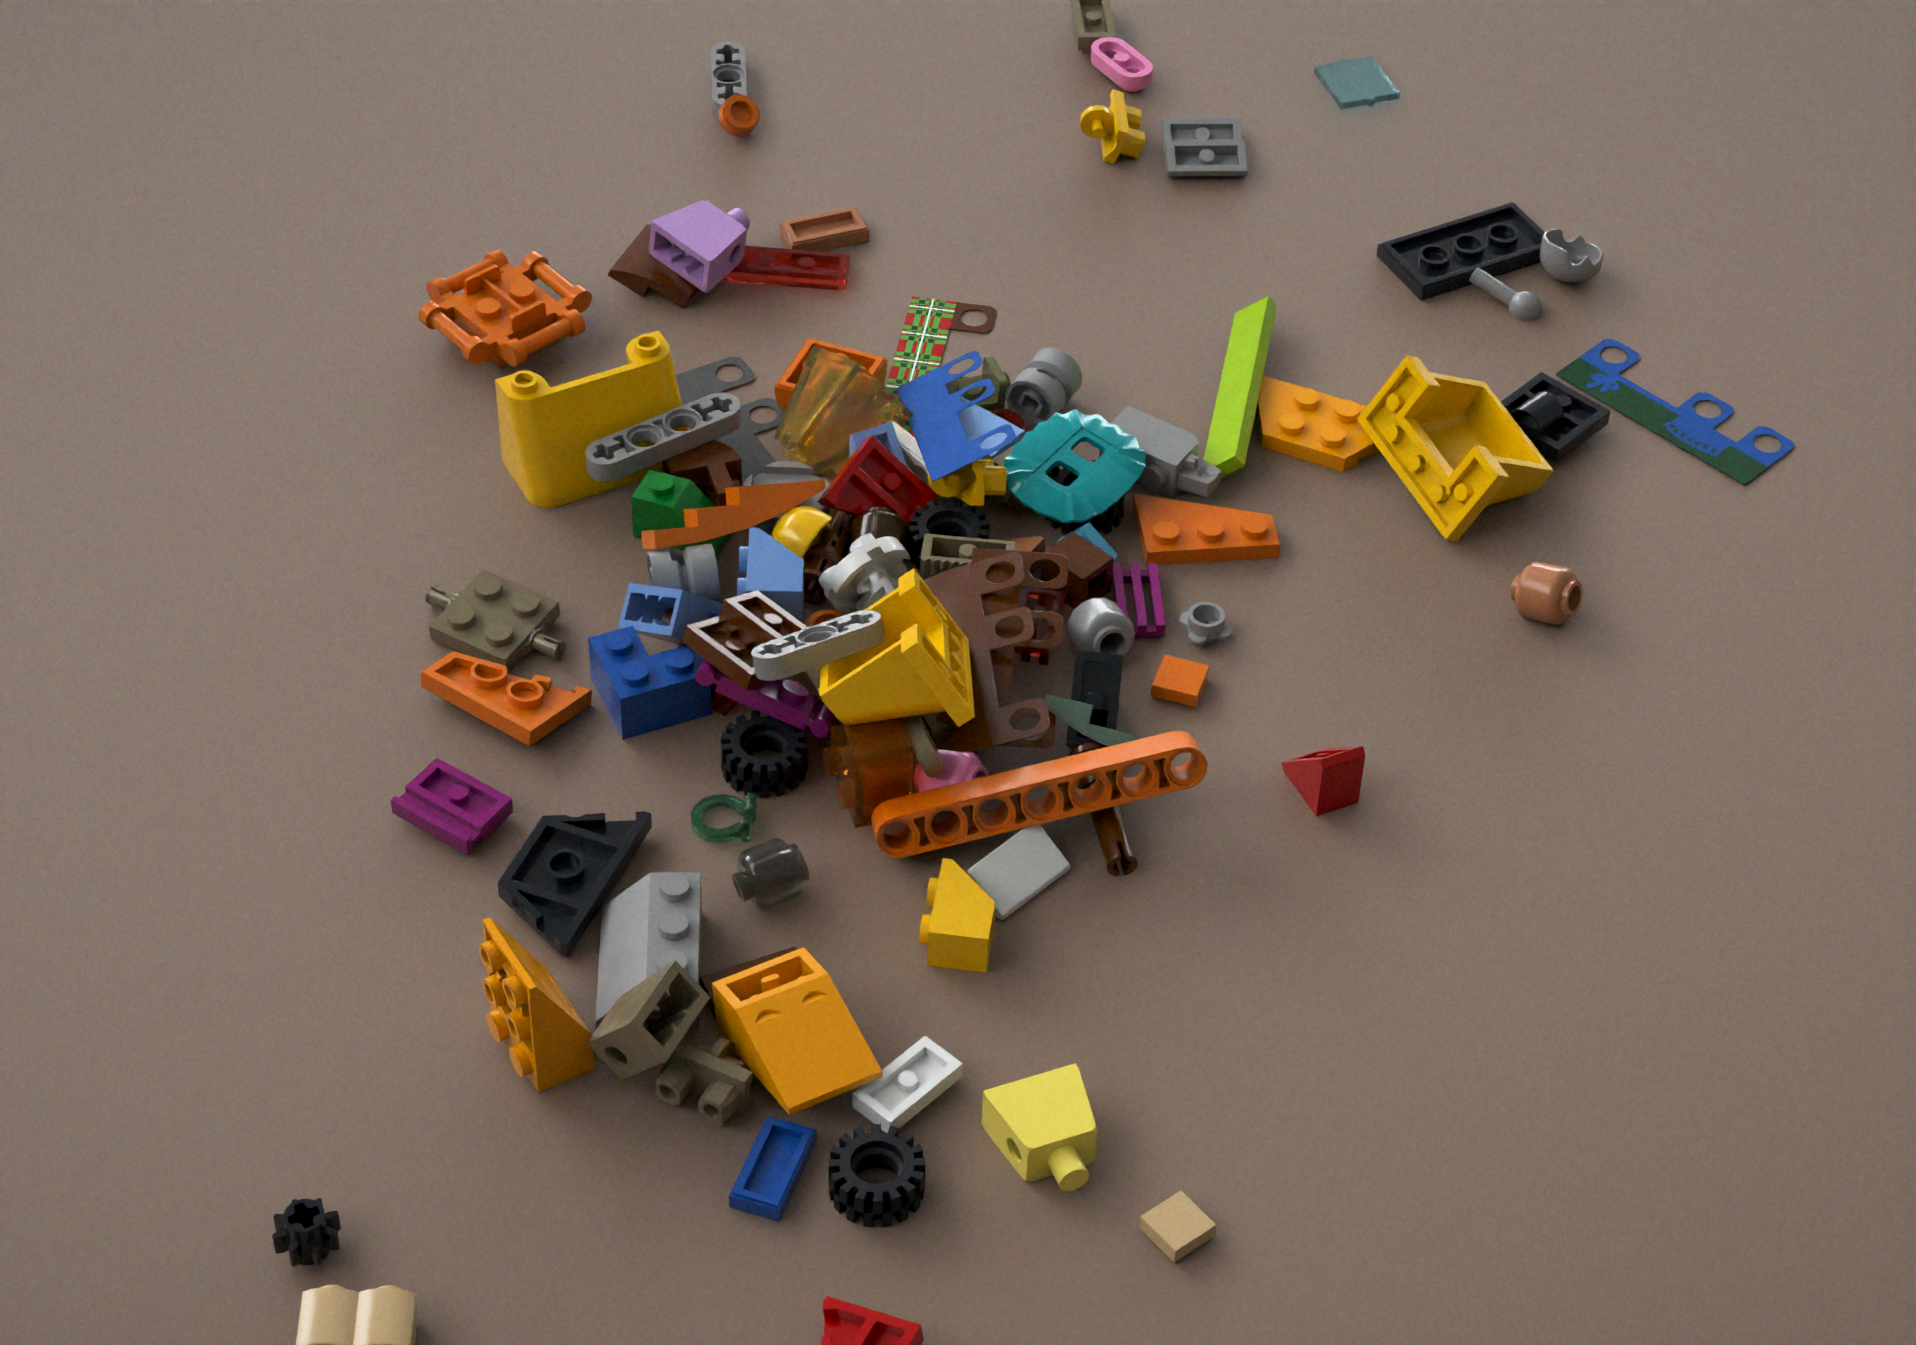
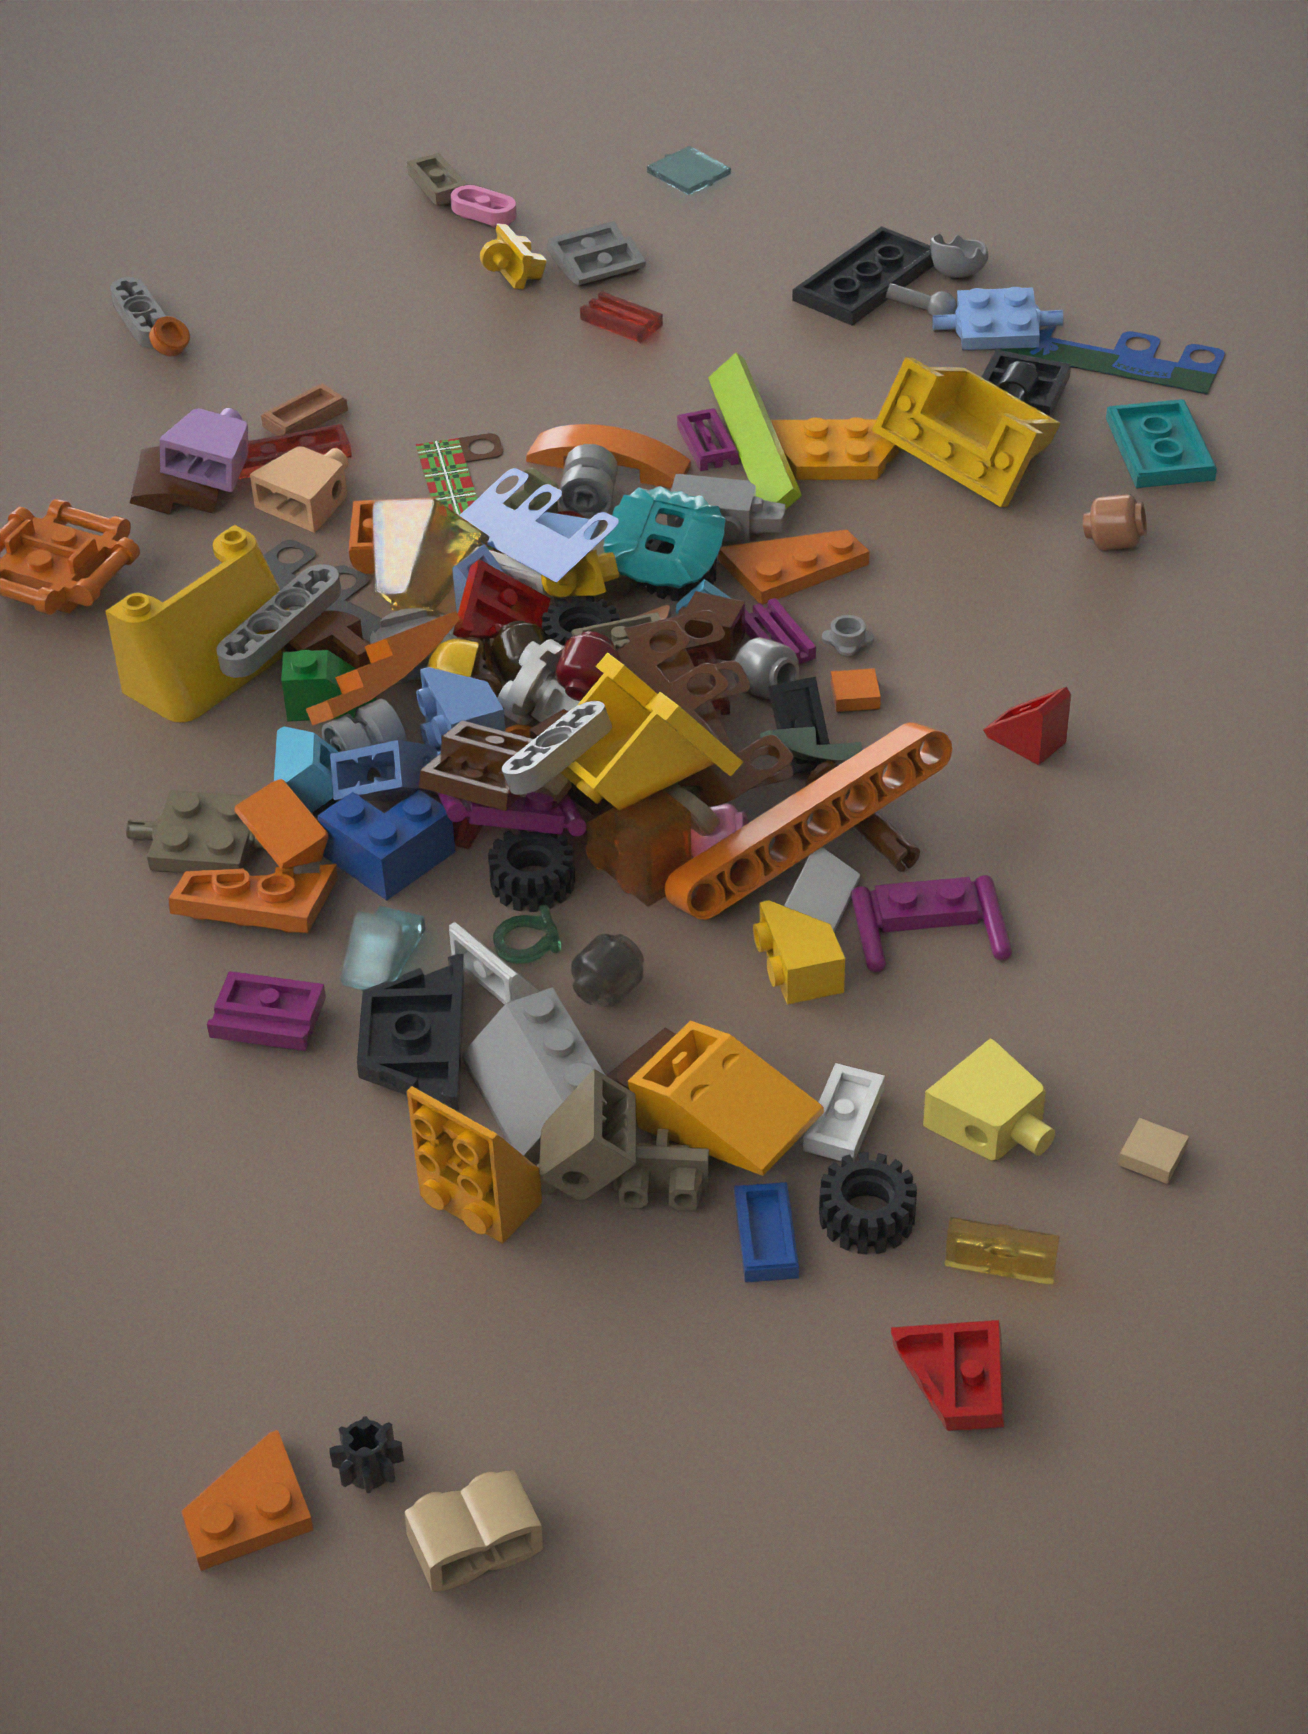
camera: 20 degrees left, 0 degrees up
none -> orange wing [181,1430,314,1571]
none -> orange slope [234,779,328,869]
none -> light nougat torso [250,447,349,533]
none -> medium azure slope [274,726,338,813]
none -> clear light blue slope [341,906,426,990]
none -> white slope [449,922,540,1005]
none -> orange slope [526,424,691,488]
none -> dark red head [555,631,621,701]
none -> clear red tile [580,291,663,343]
none -> magenta tile [677,408,739,471]
none -> magenta plate [851,875,1012,972]
none -> light blue plate [932,287,1063,350]
none -> clear yellow plate [945,1217,1060,1284]
none -> teal tile [1106,399,1217,488]

